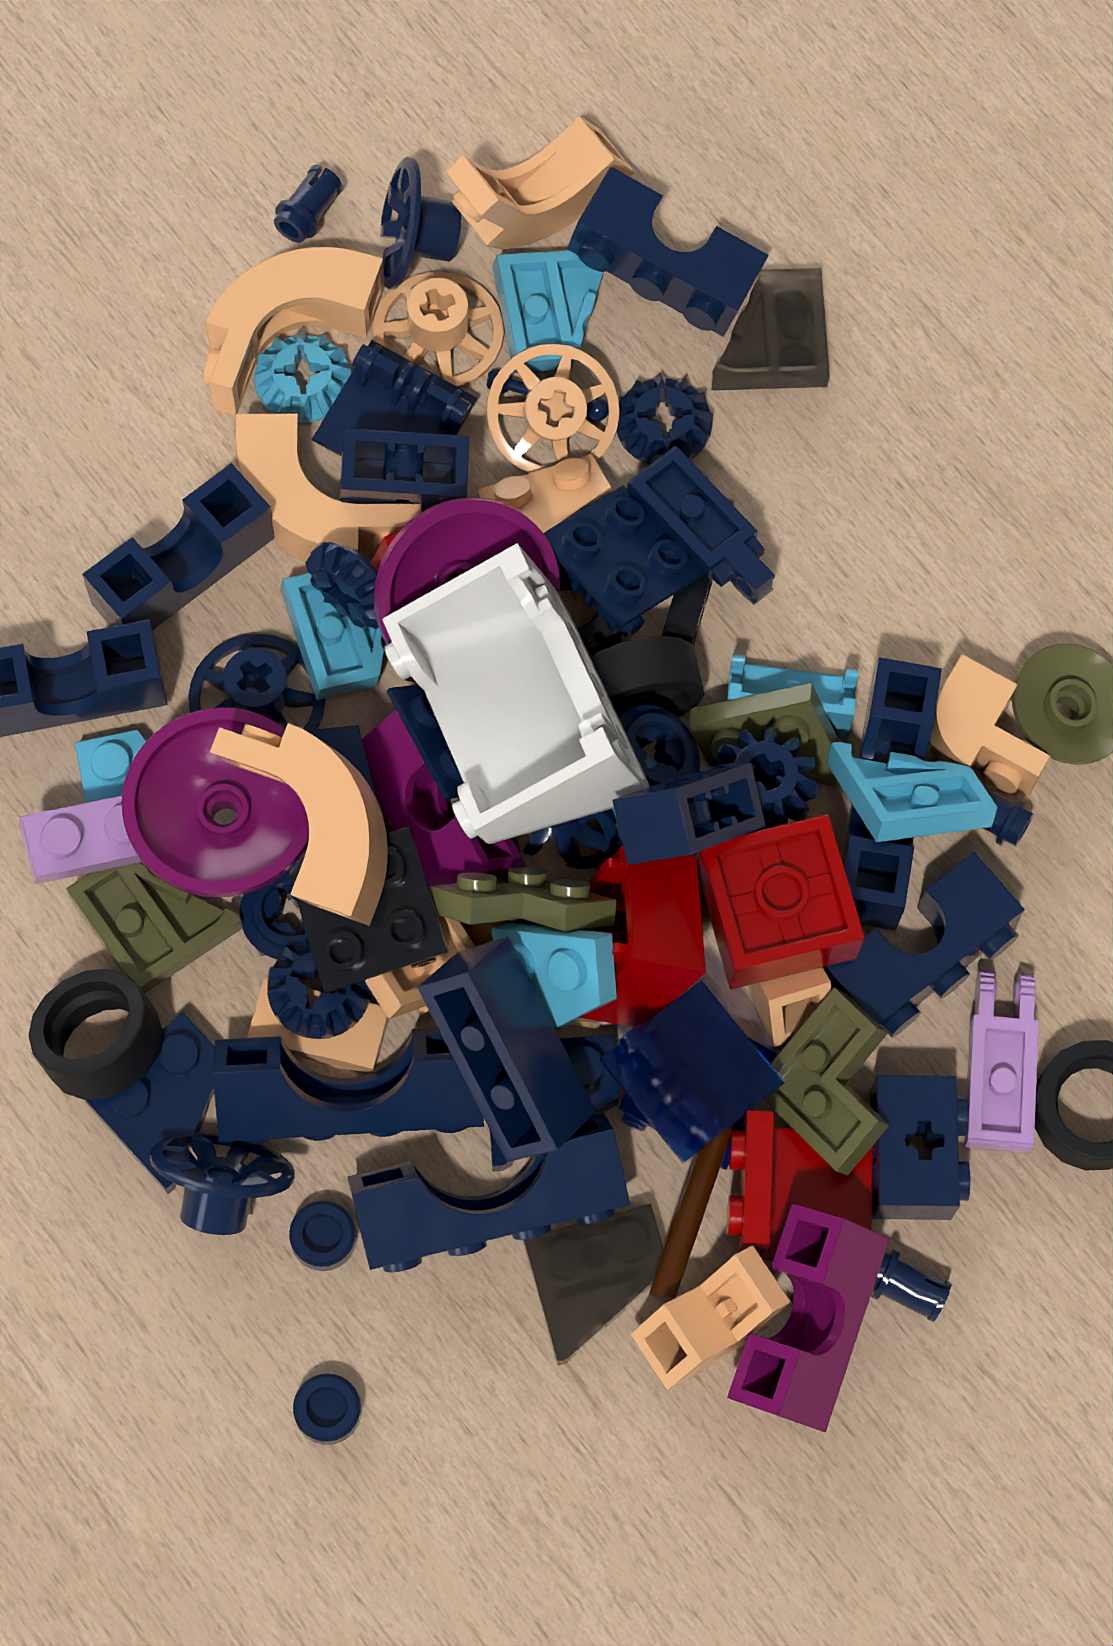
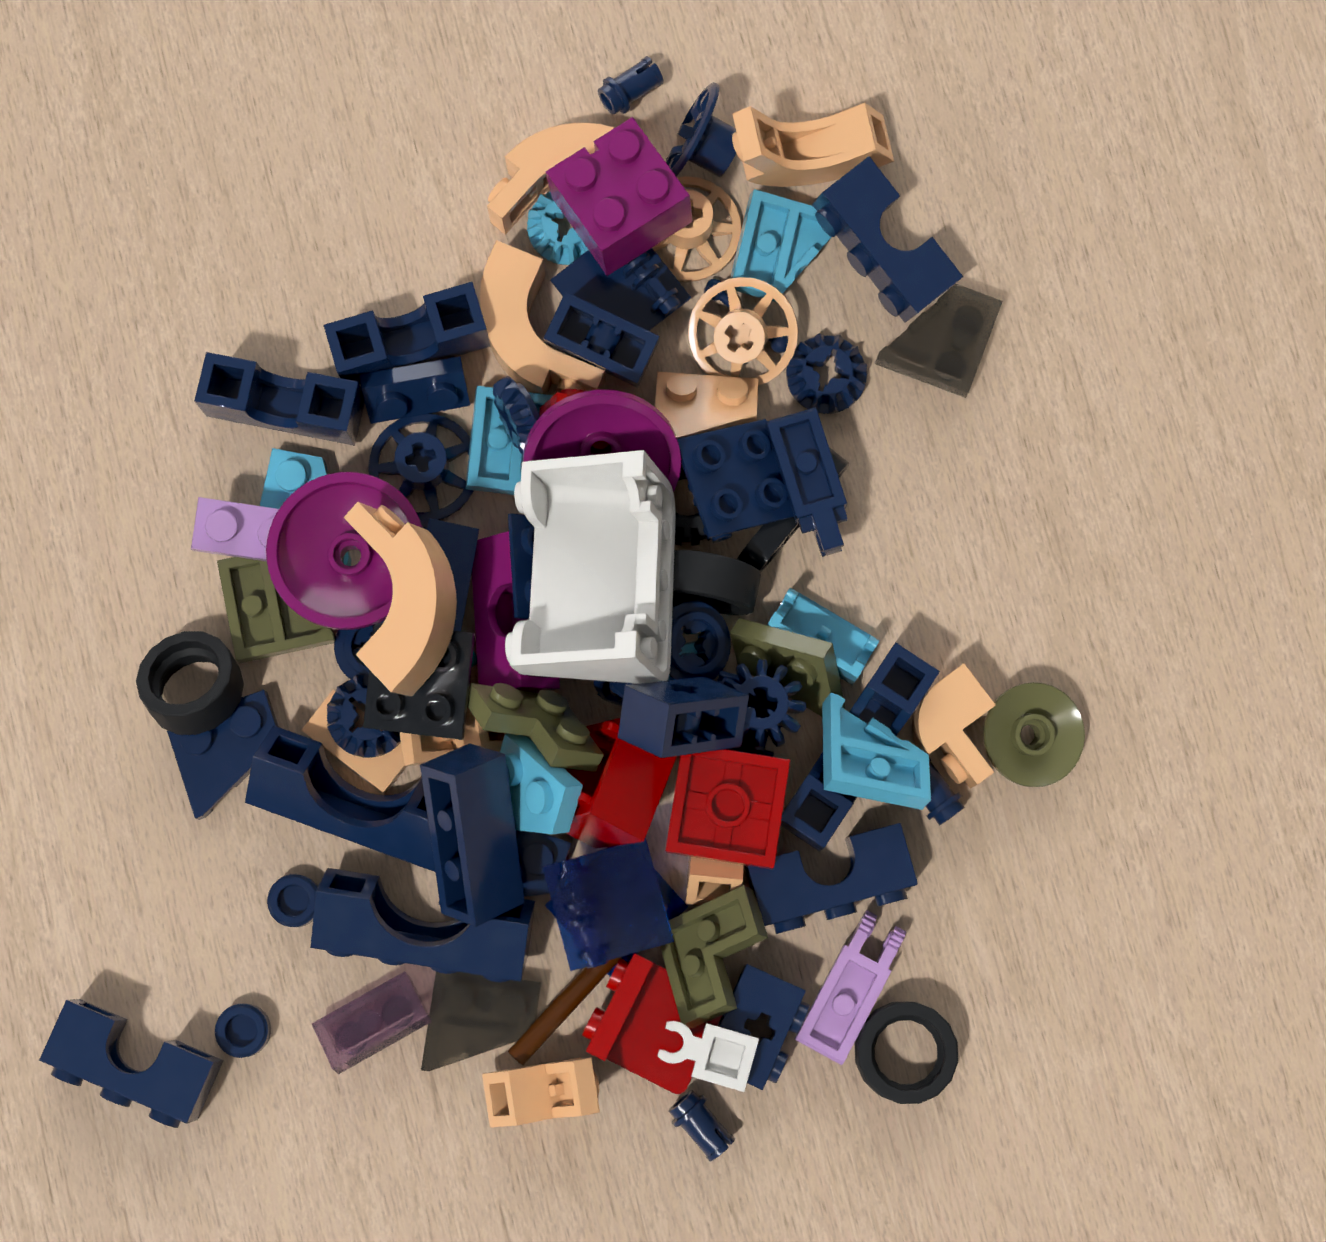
camera: 25 degrees right, 10 degrees up
dark blue wheel [150,1133,295,1235] -> none
magenta arch [727,1204,890,1433] -> none
none -> dark blue arch [39,999,224,1128]
none -> clear purple plate [312,971,432,1074]
none -> dark blue plate [359,356,470,424]
none -> magenta piece [545,117,693,276]
none -> white plate [657,1021,759,1092]

